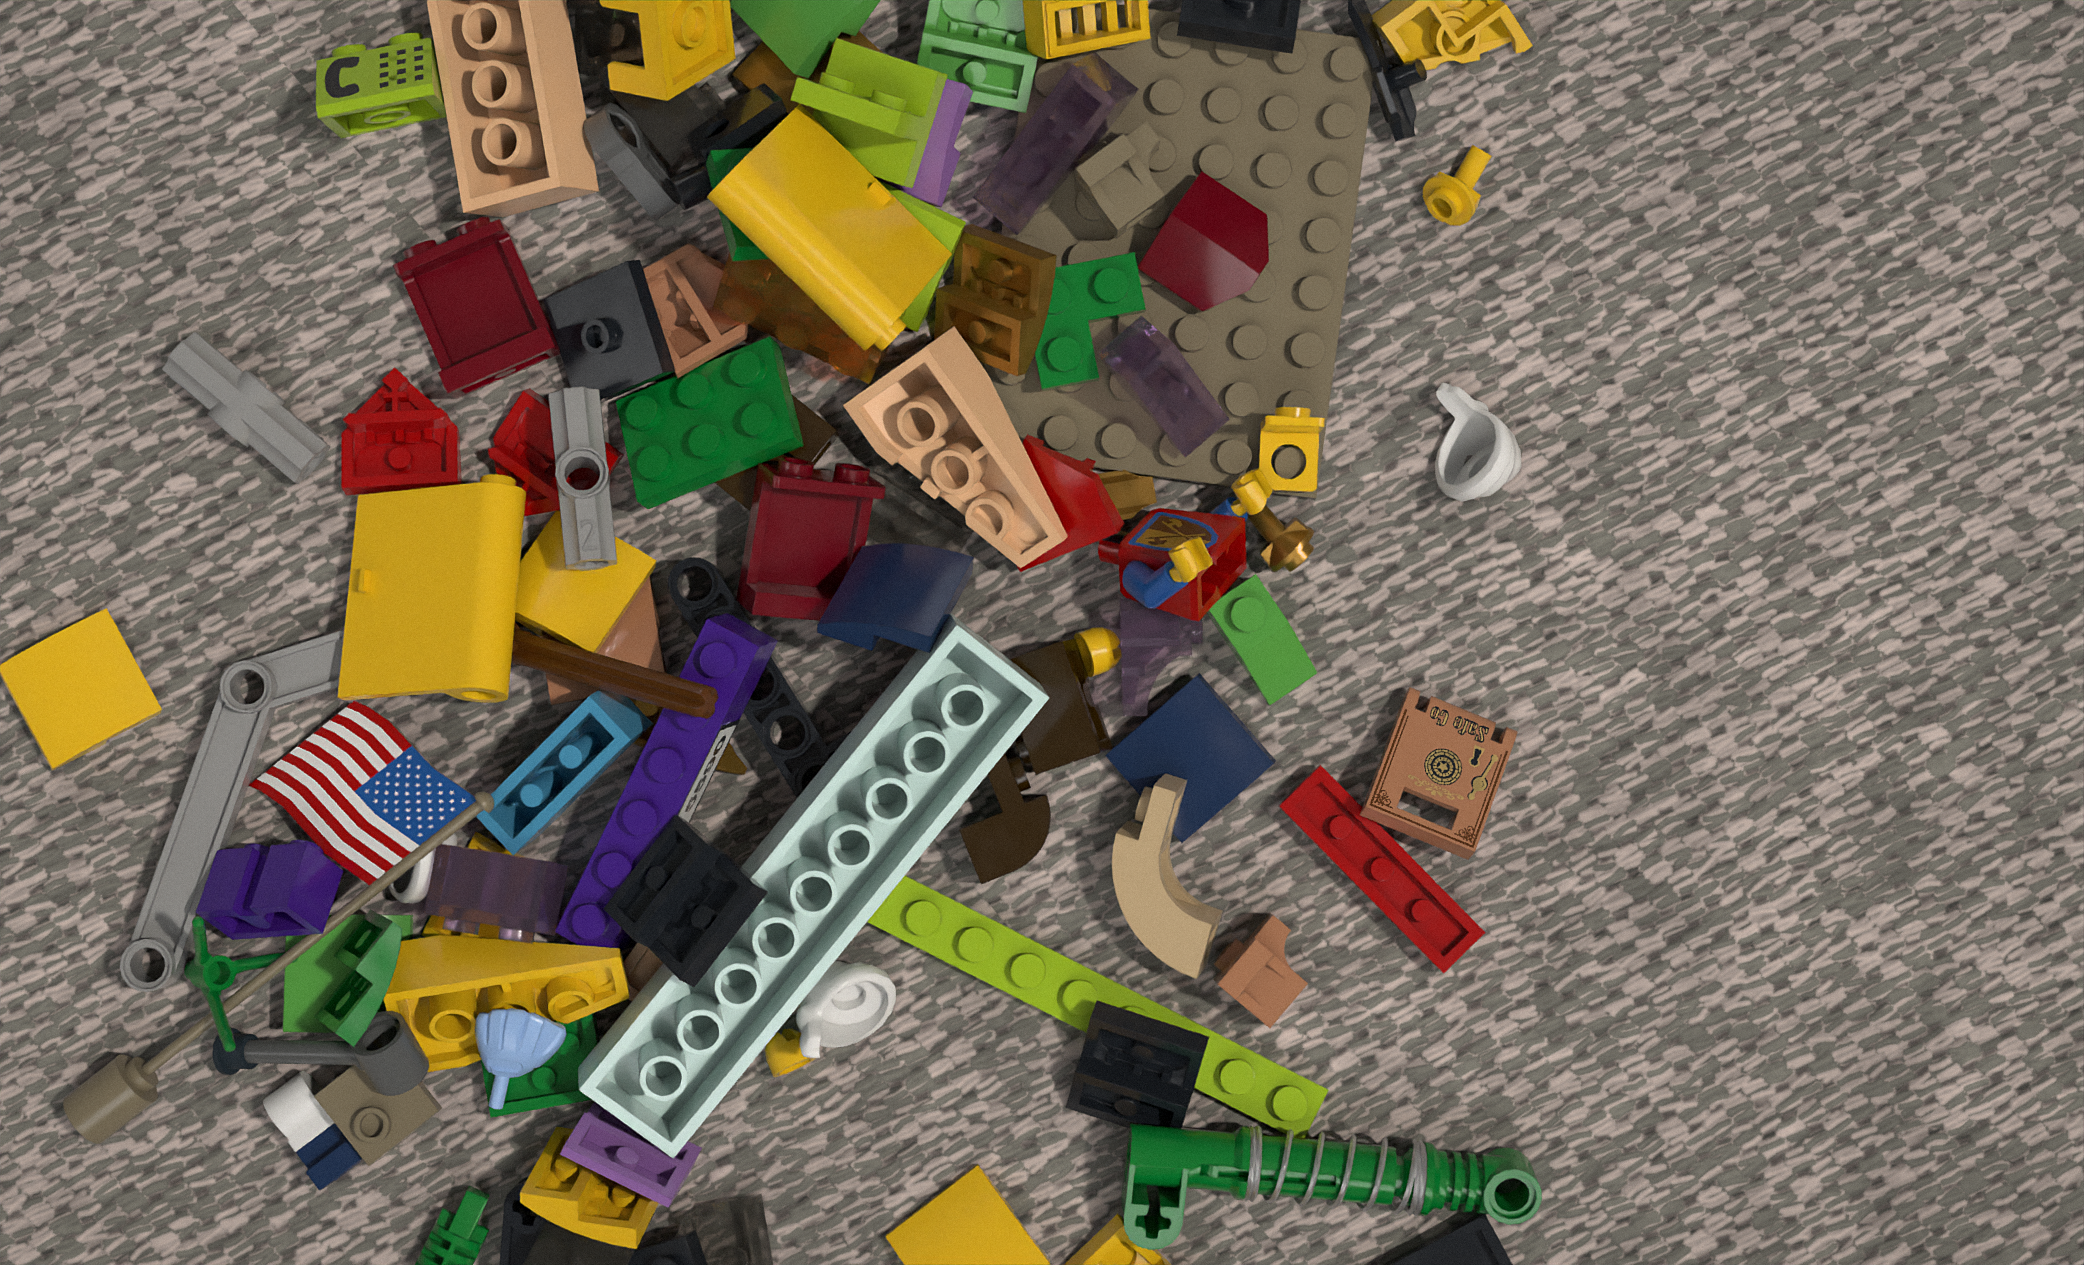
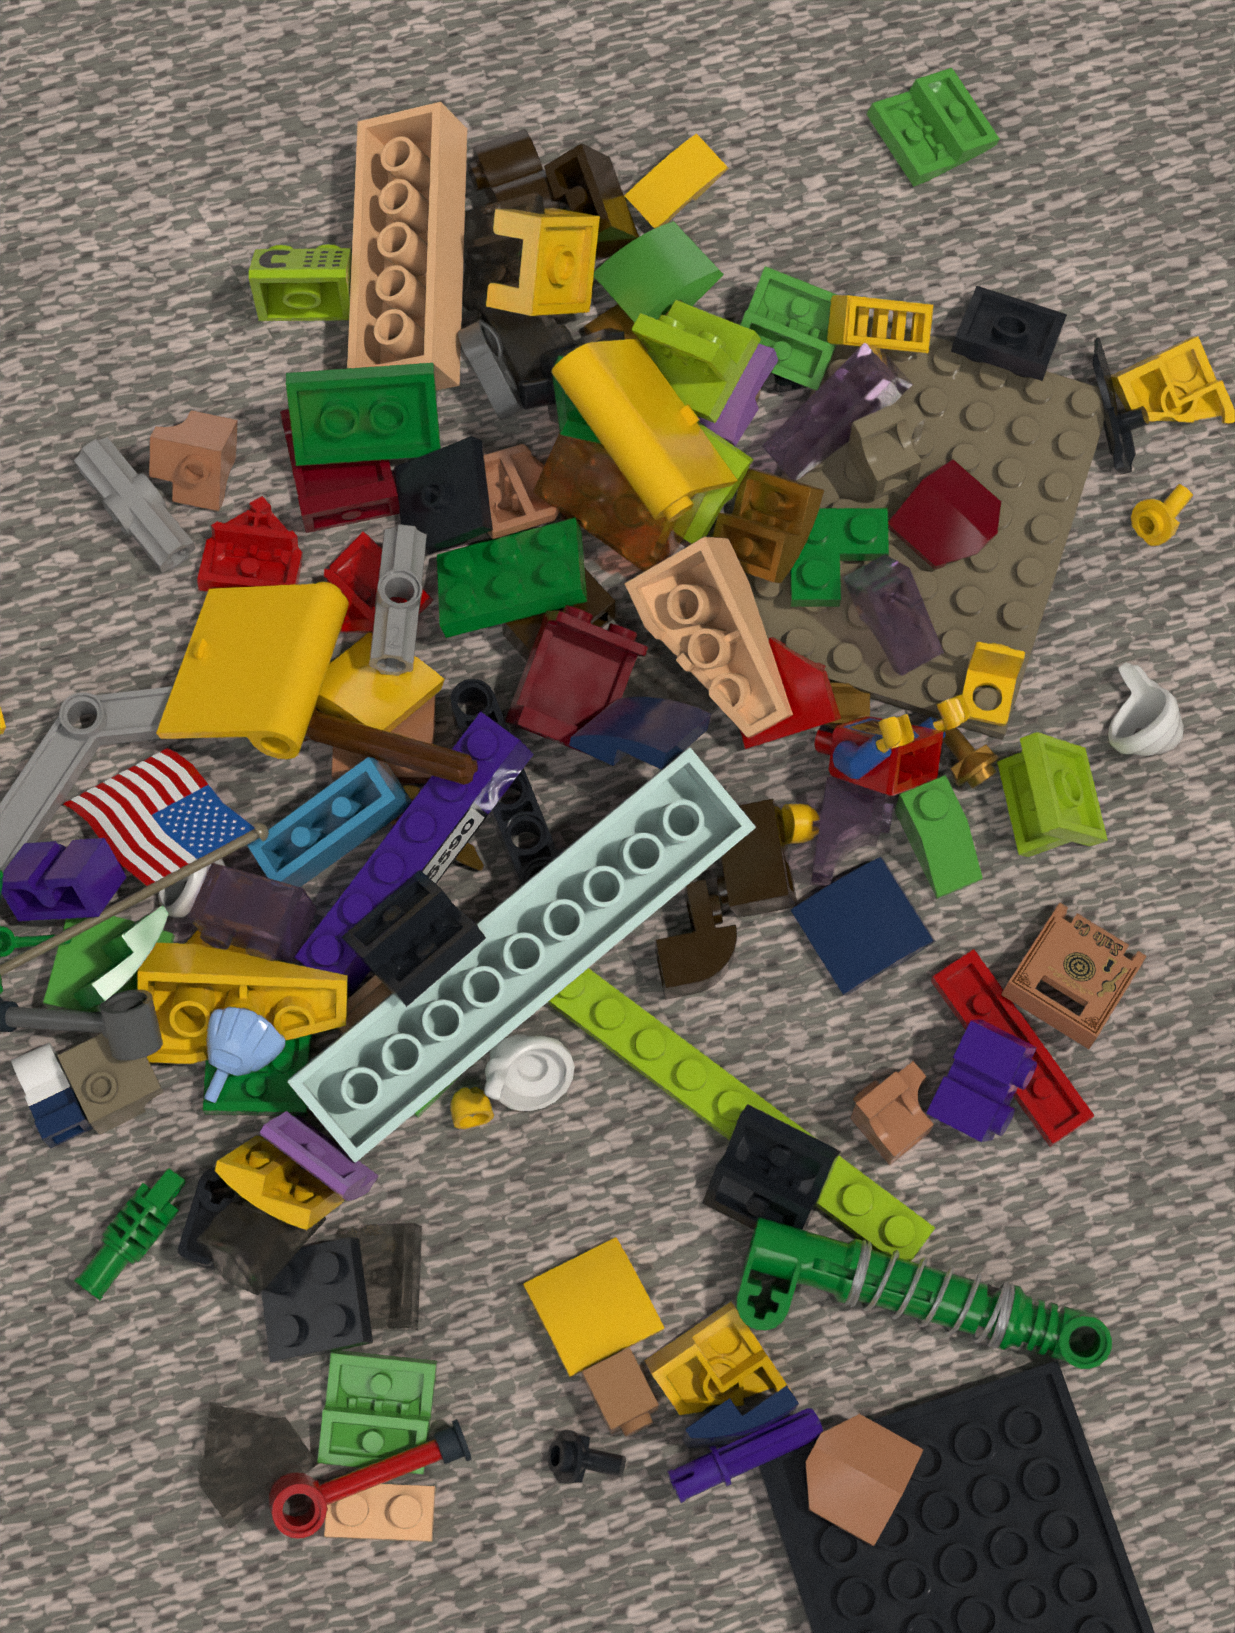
camera: 10 degrees right, 15 degrees down
tan arch [1112,773,1223,979] -> none
none -> nougat brick [149,410,238,511]
none -> green plate [286,363,441,466]
none -> dark purple brick [926,1020,1037,1142]
none -> lime bracket [997,732,1108,857]

